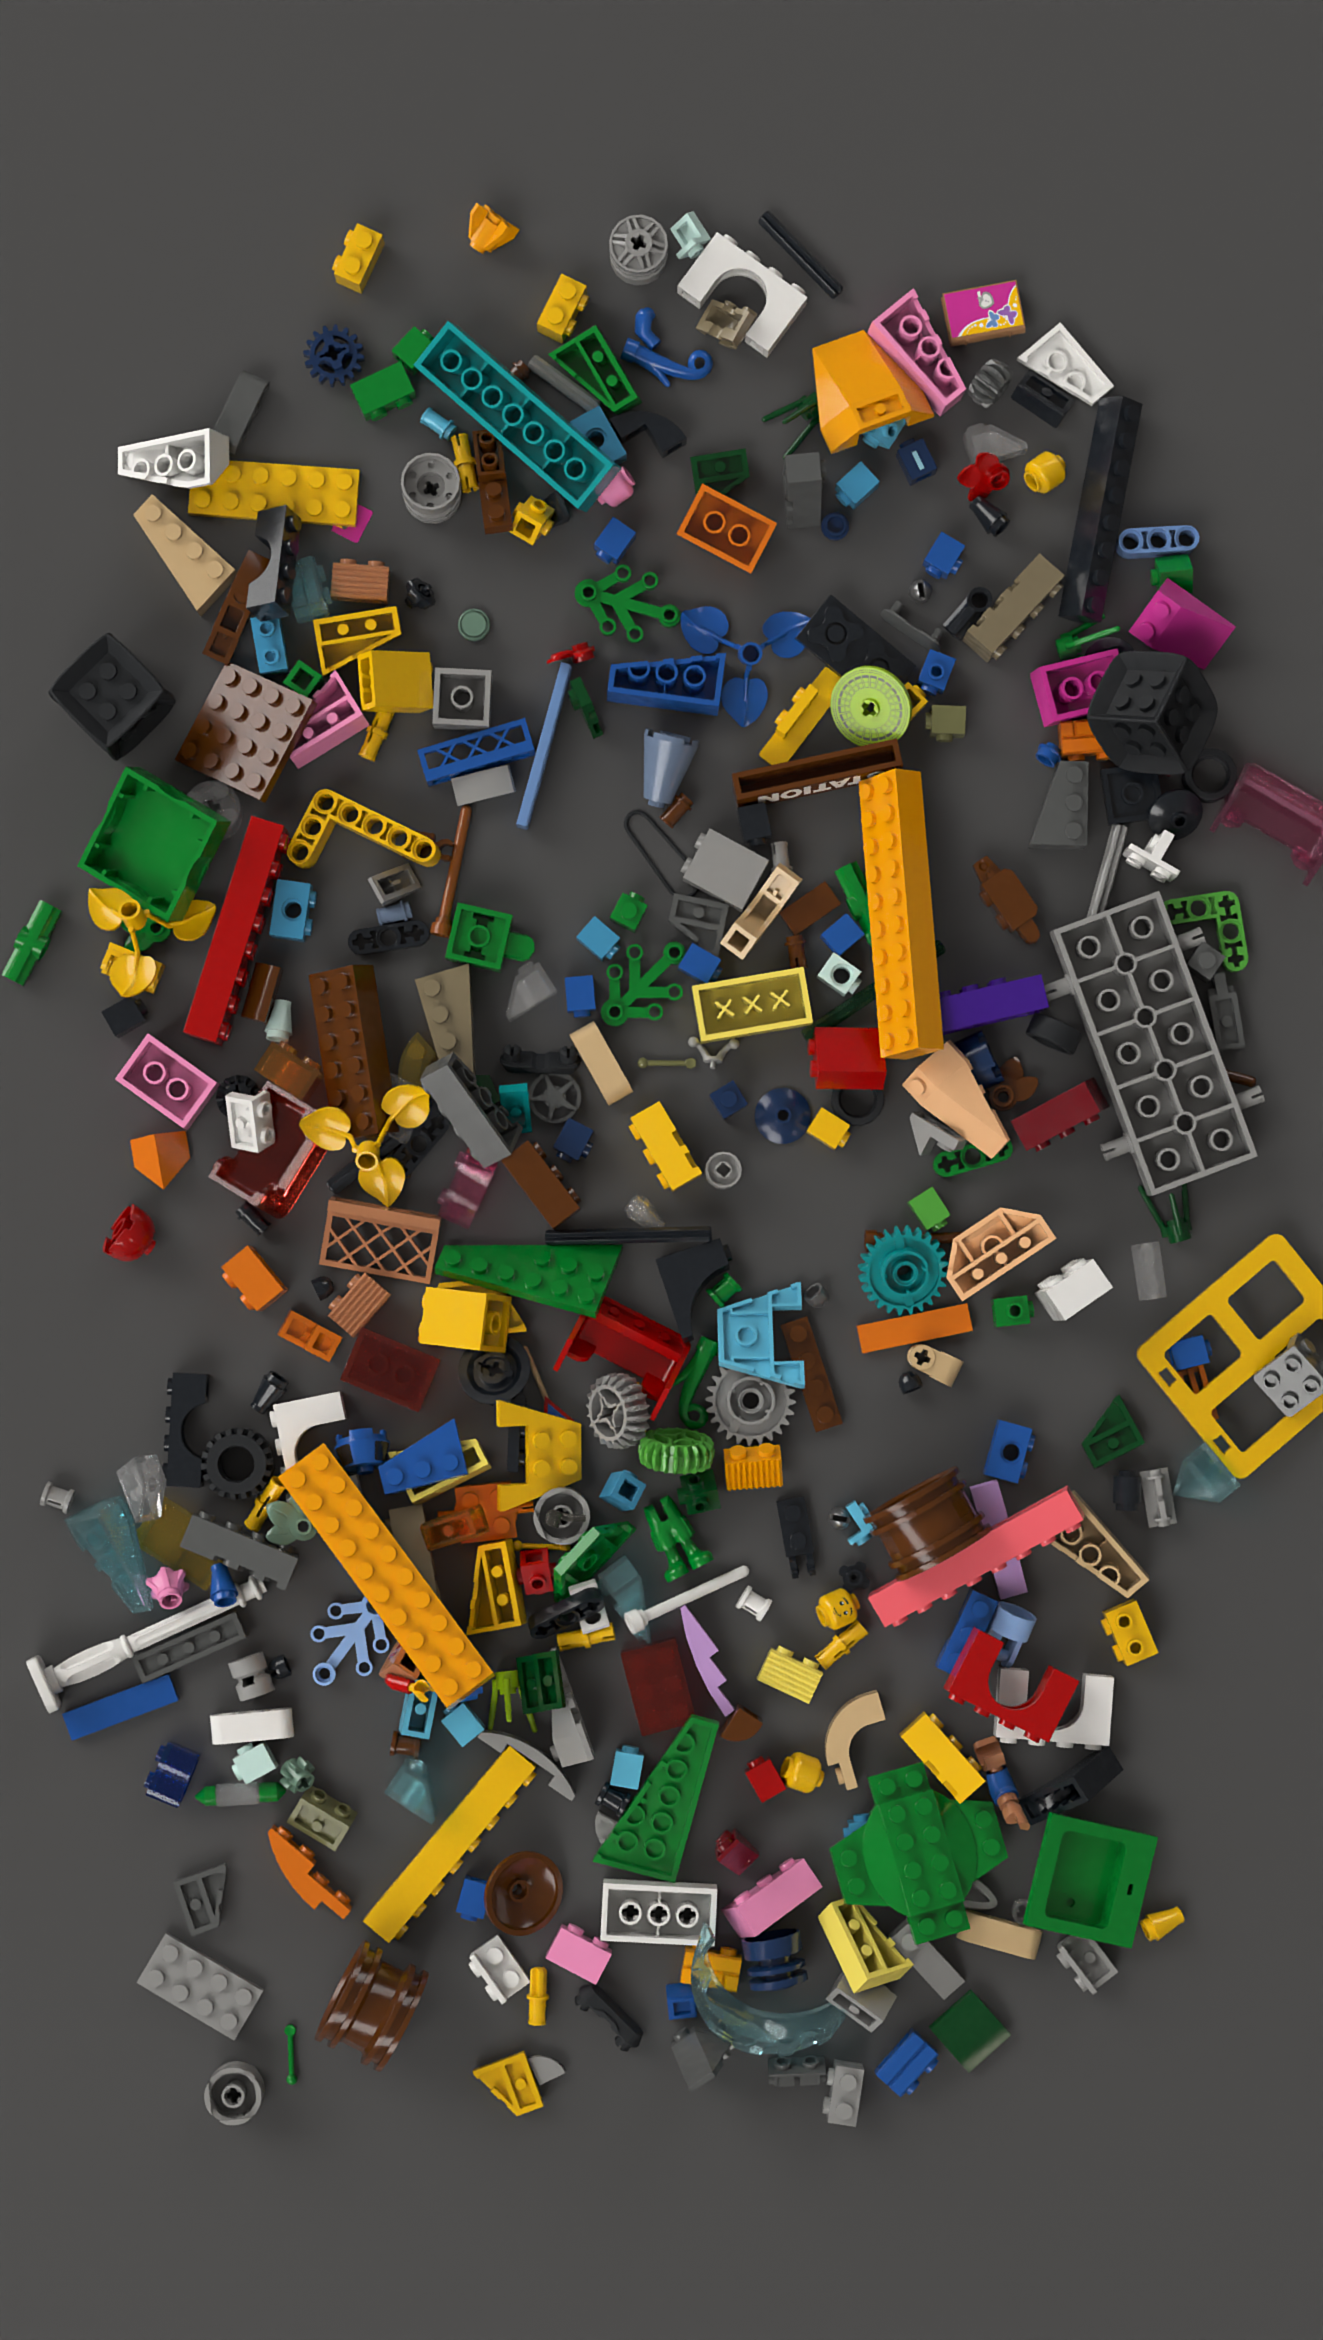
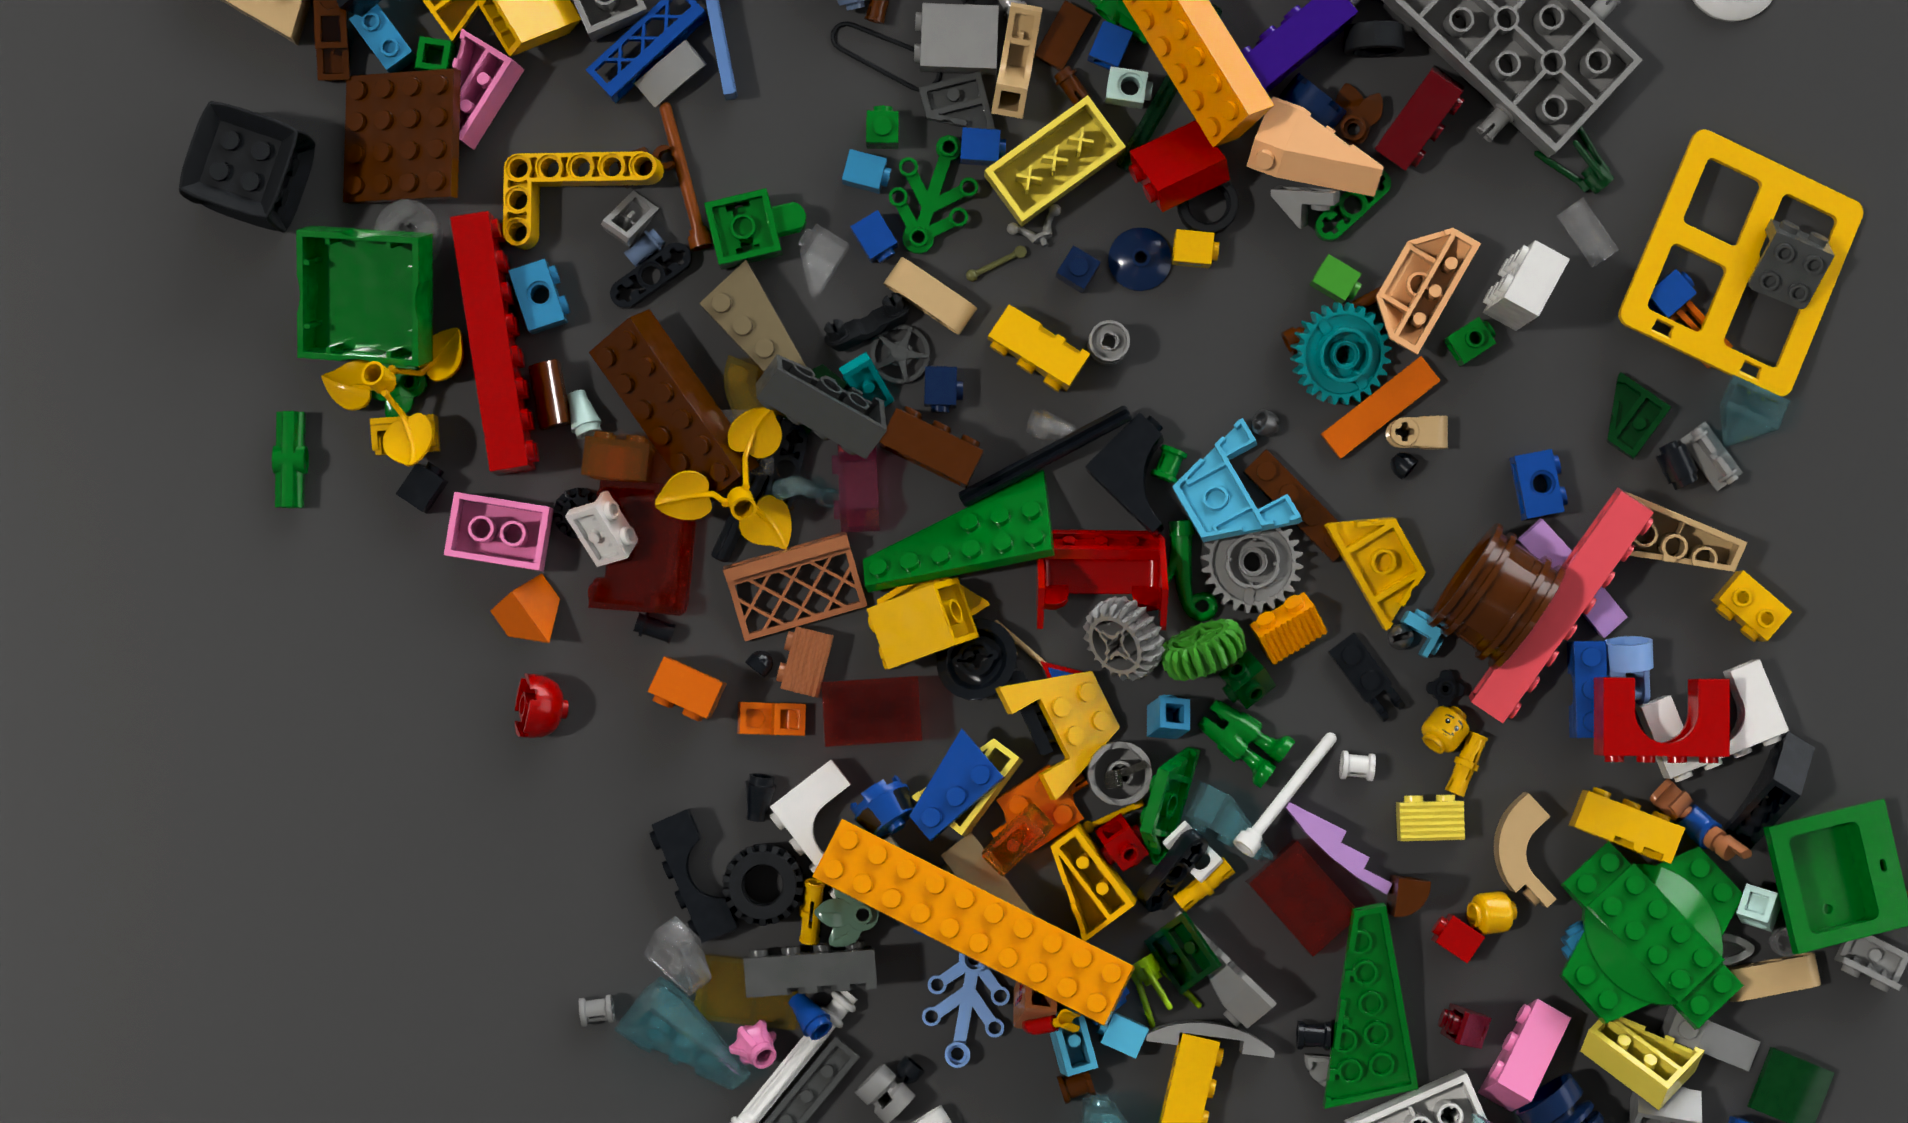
camera: 25 degrees left, 0 degrees up
yellow pin [358,712,395,762] -> none
medium azure brick [610,1745,644,1790] -> none
none -> clear light blue arm [772,475,838,508]
none -> yellow wing [1324,517,1426,631]
none -> light aqua brick [1736,883,1781,932]

